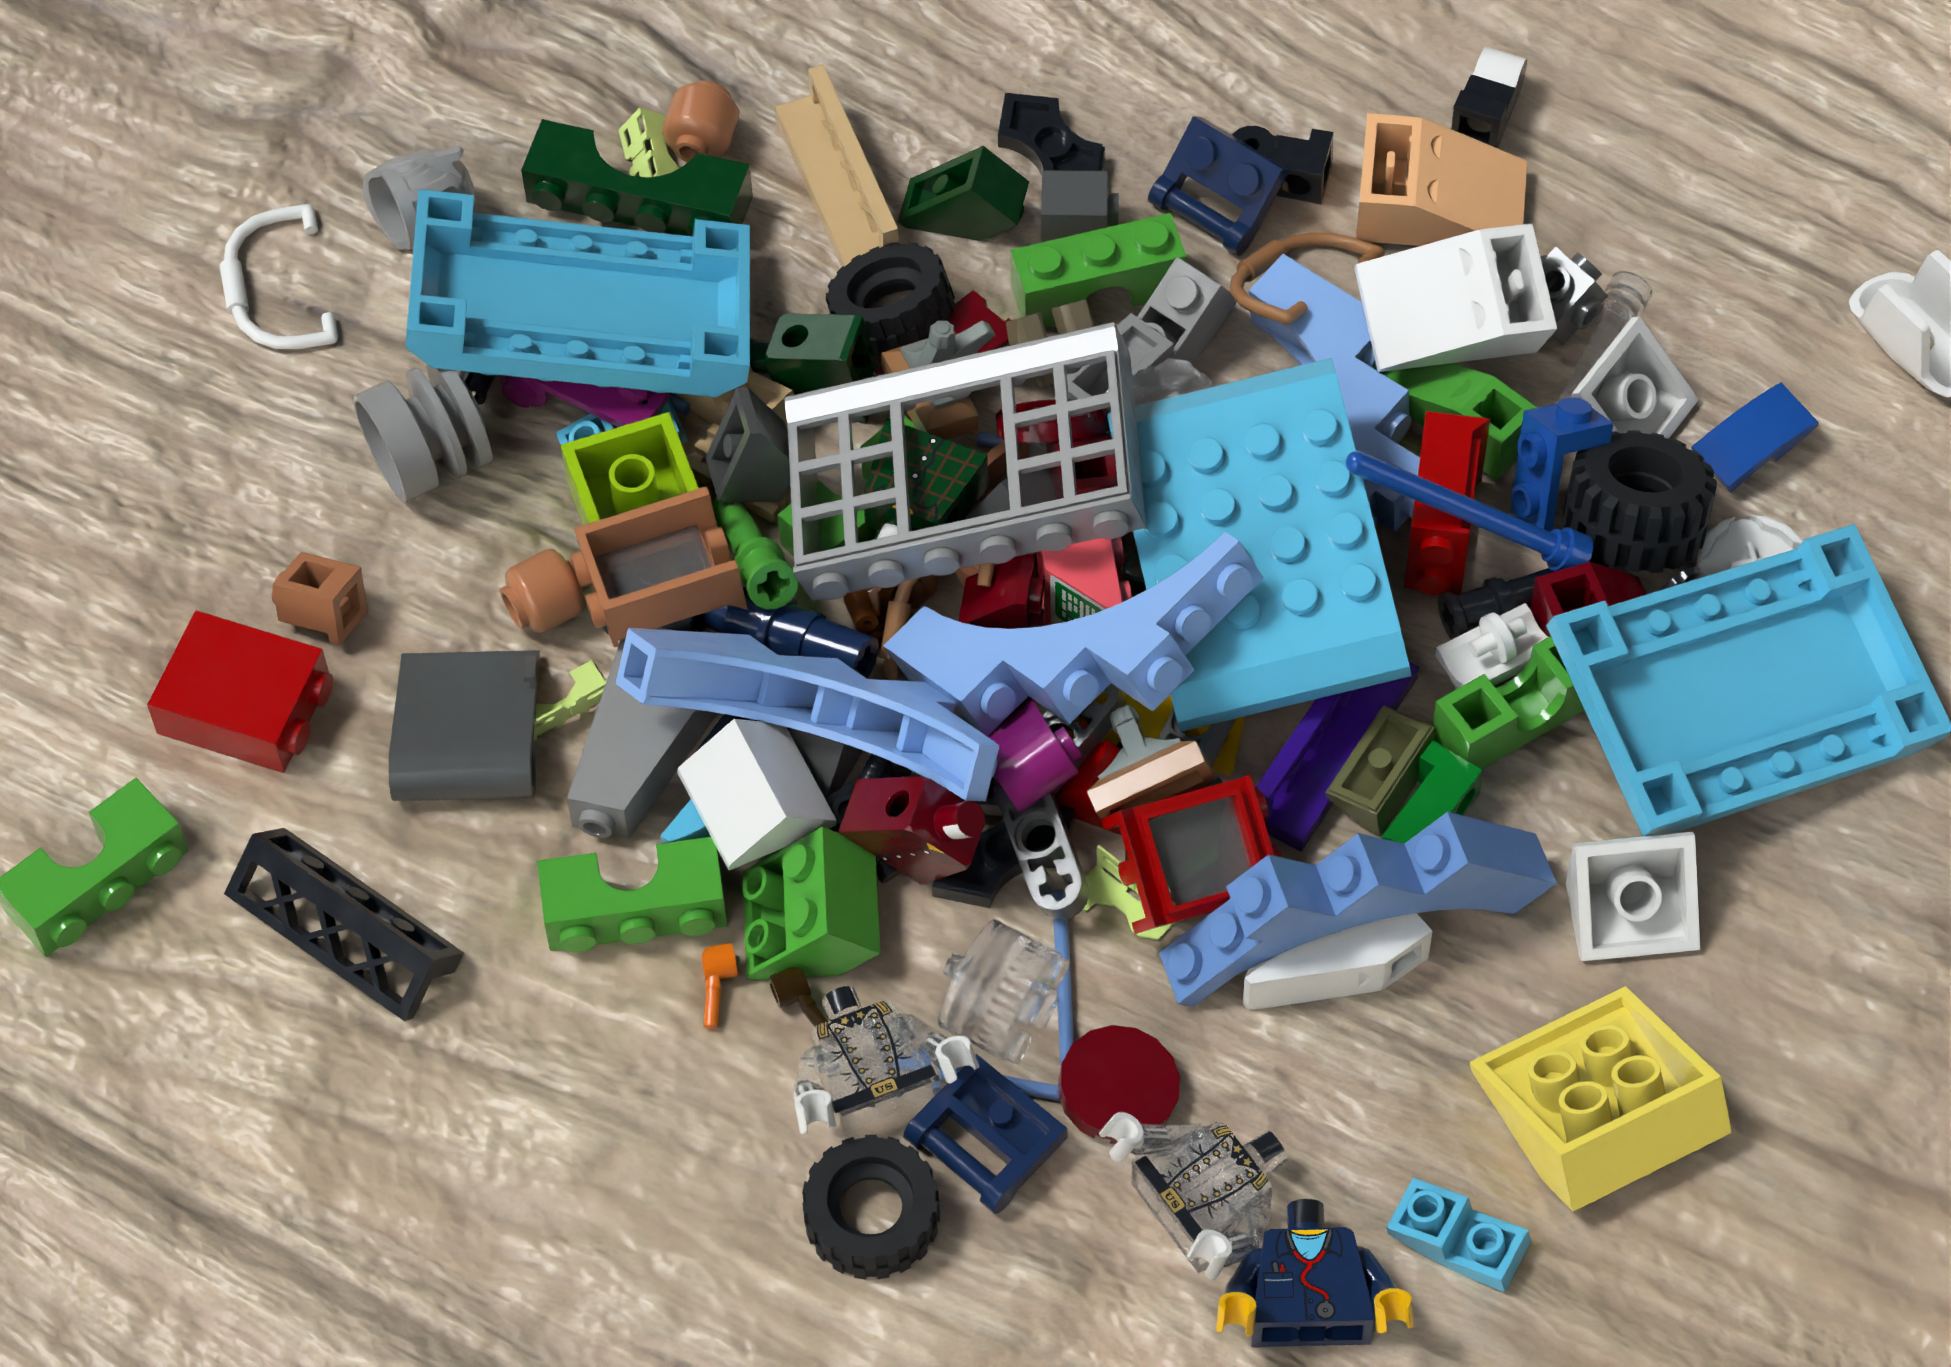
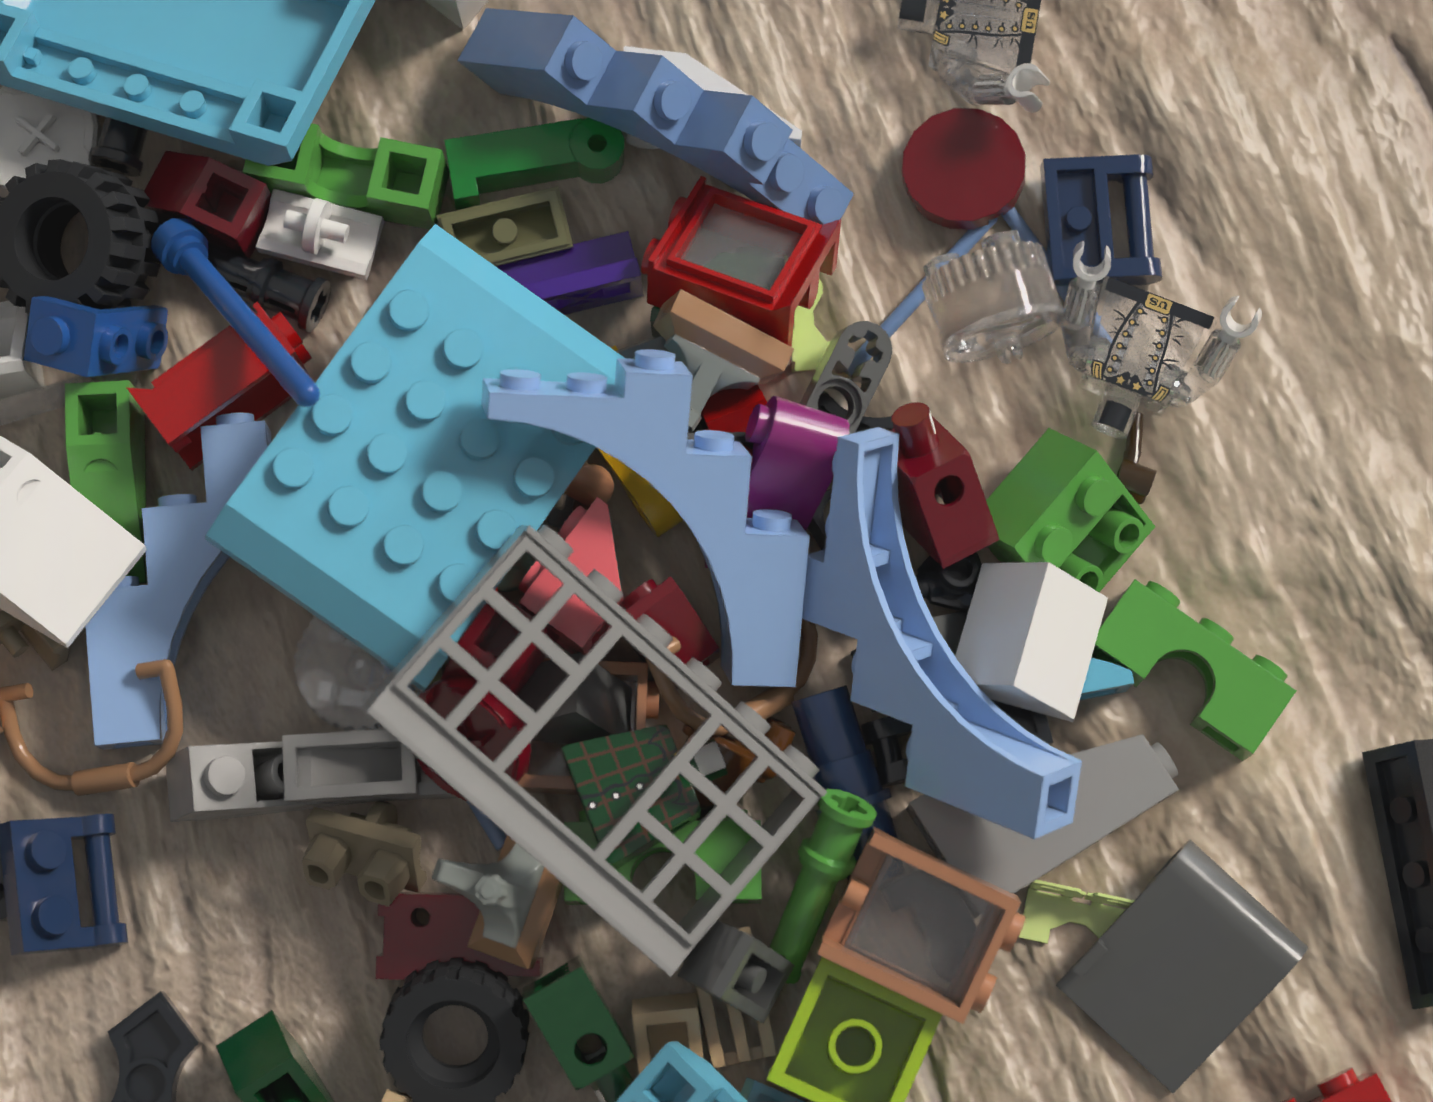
camera: 135 degrees left, 20 degrees up
nougat head [500,549,590,634] -> none
orange hand [702,943,738,1029] -> none
black tyre [802,1134,940,1280] -> none
bright green arch [1010,213,1186,327] -> none
dark grey brick [1041,170,1119,243] -> none

